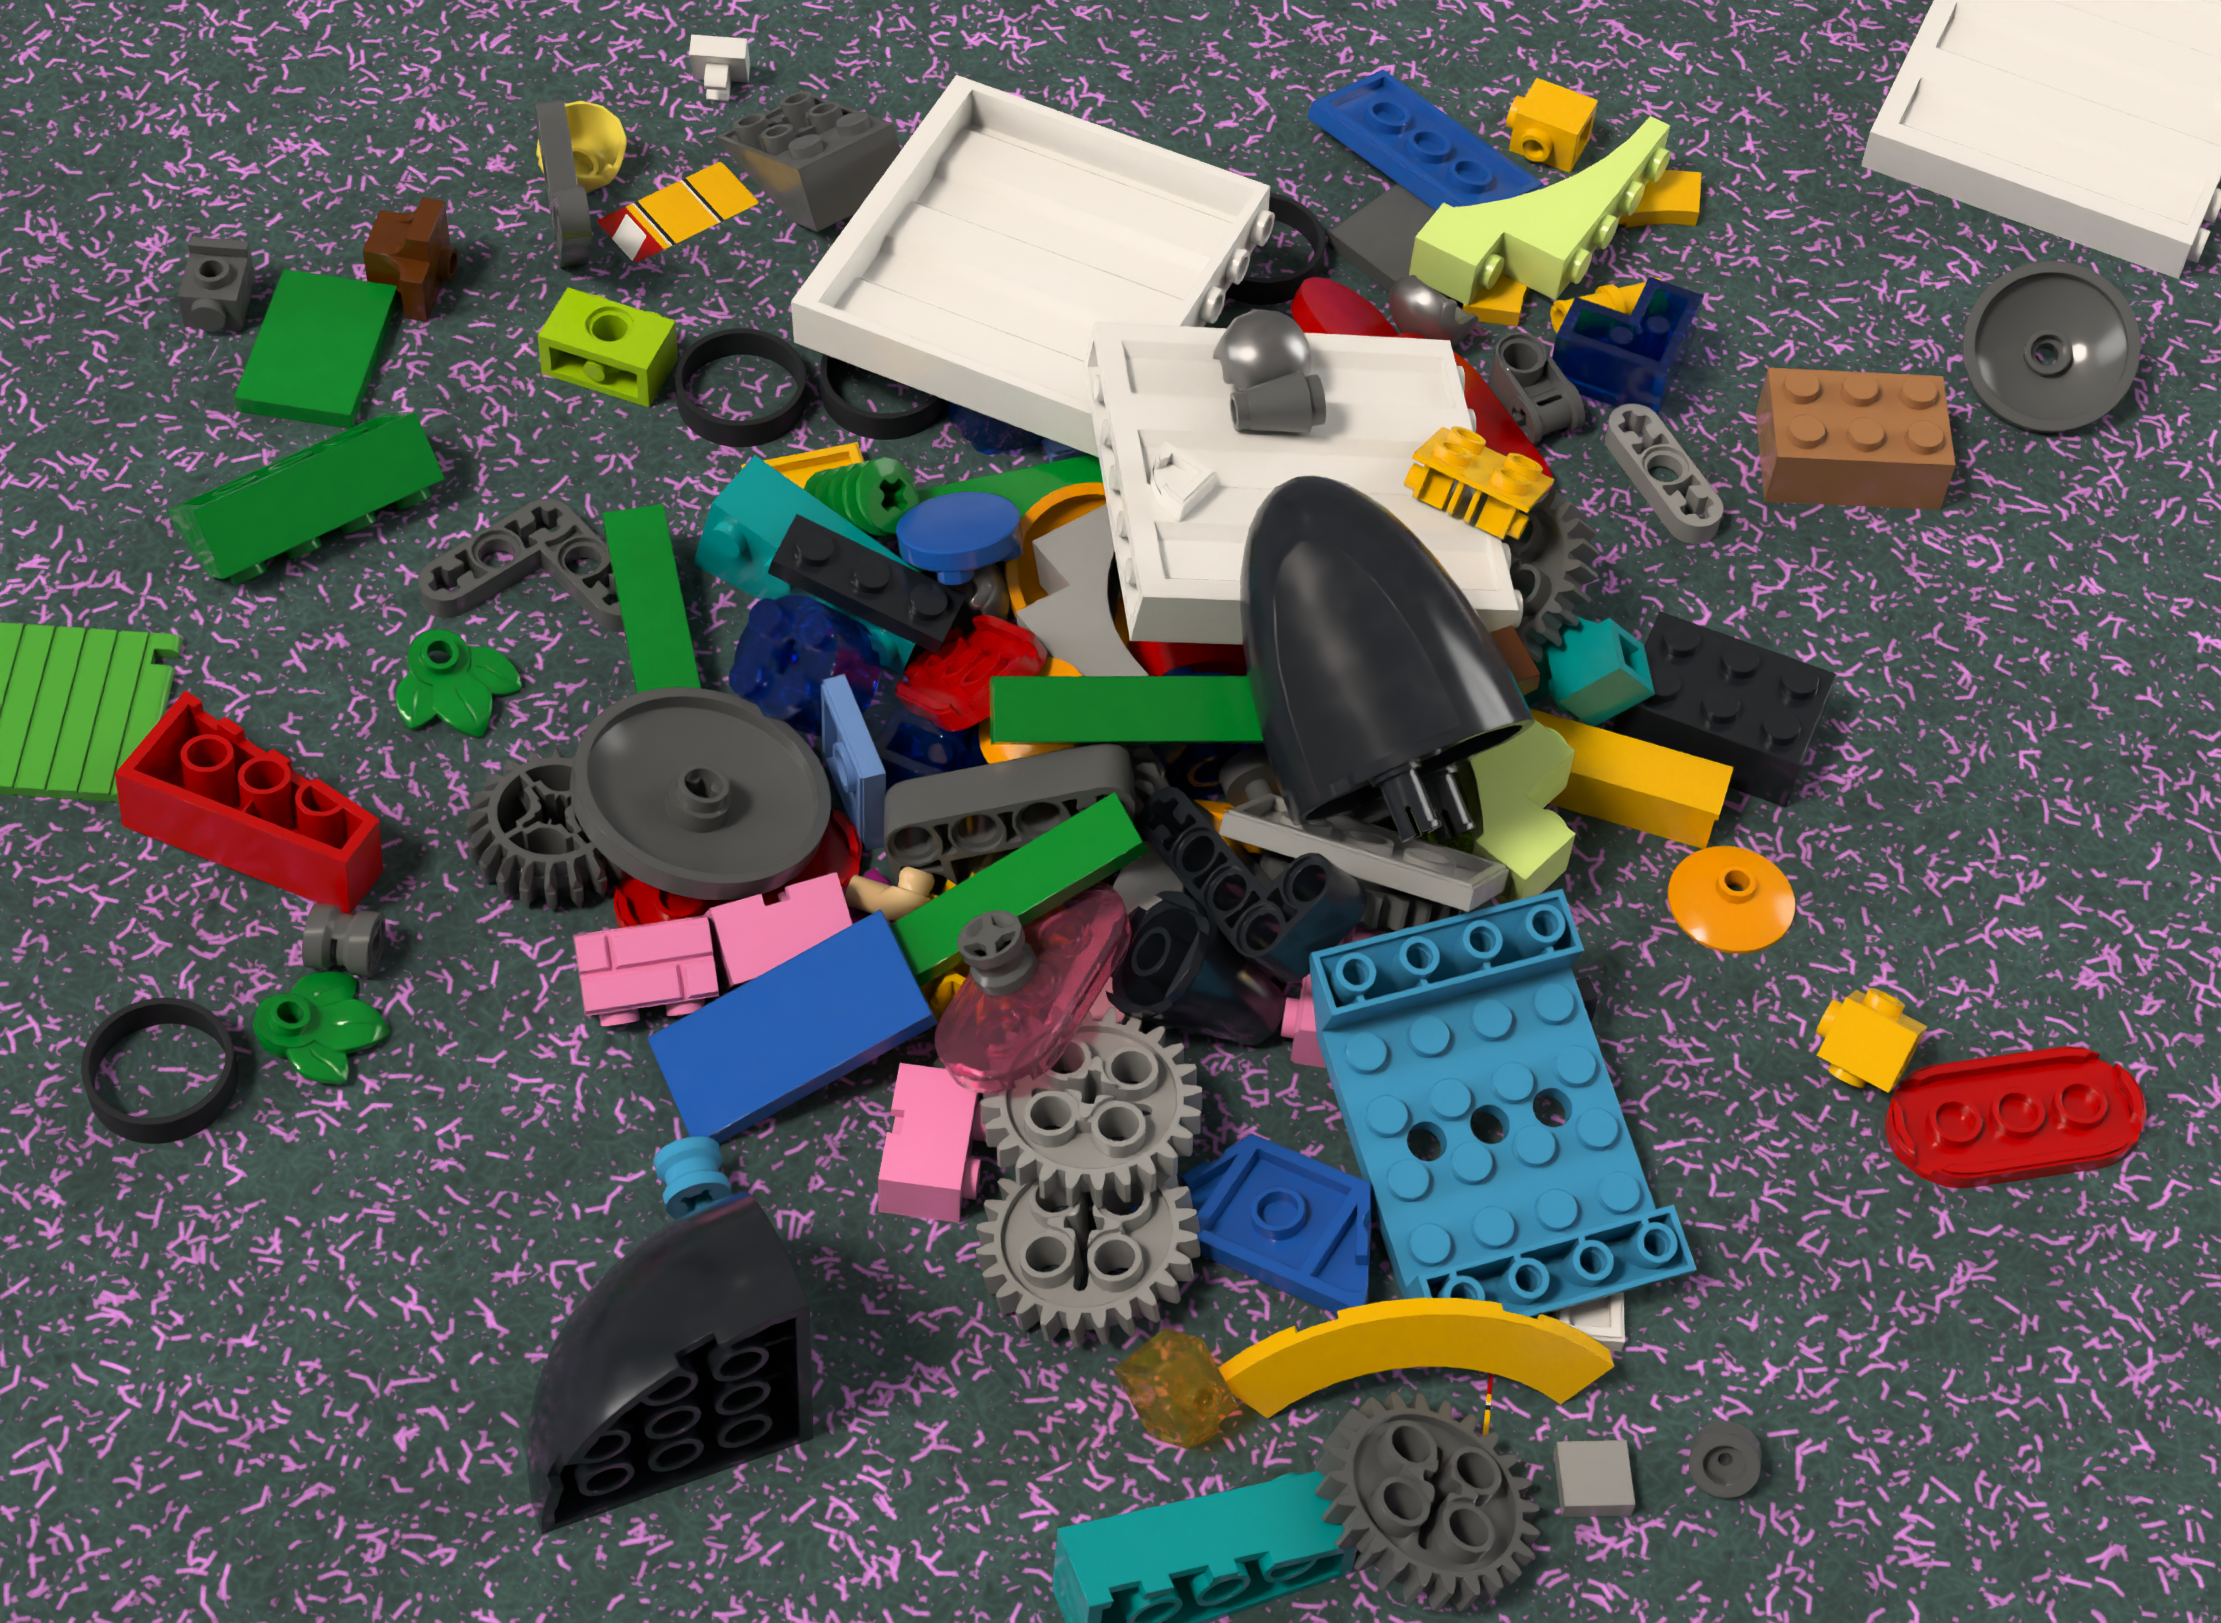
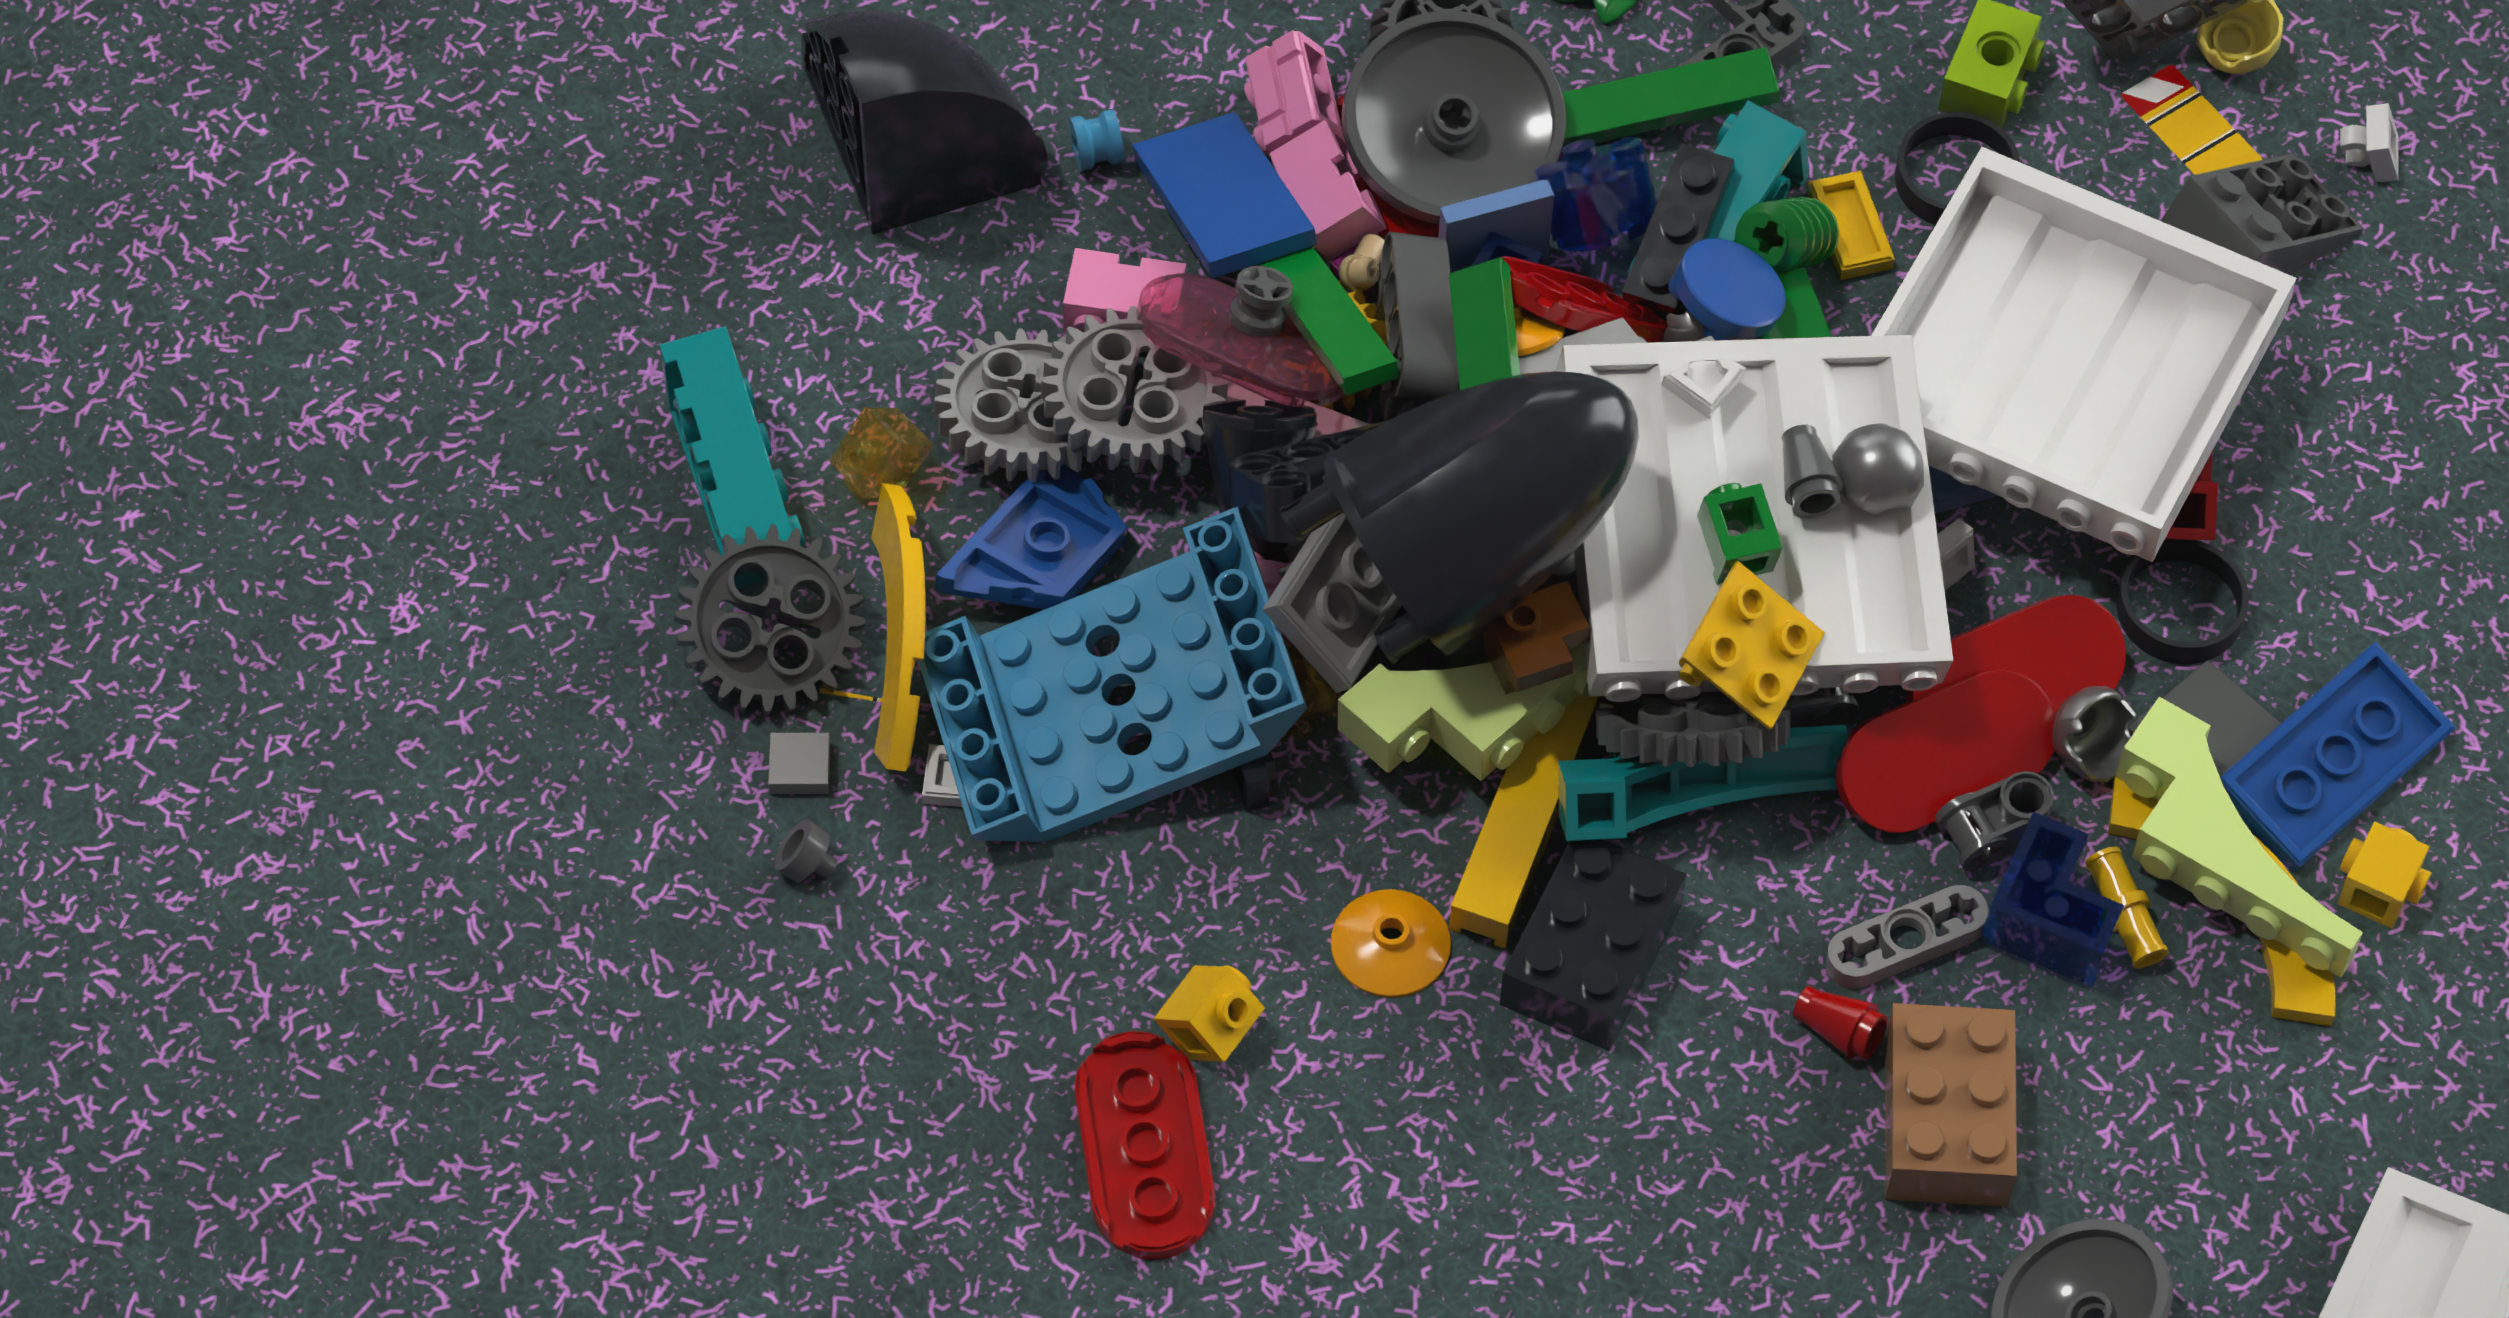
camera: 95 degrees right, 5 degrees up
none -> green brick [1697,483,1783,584]
none -> red cone [1793,986,1888,1059]

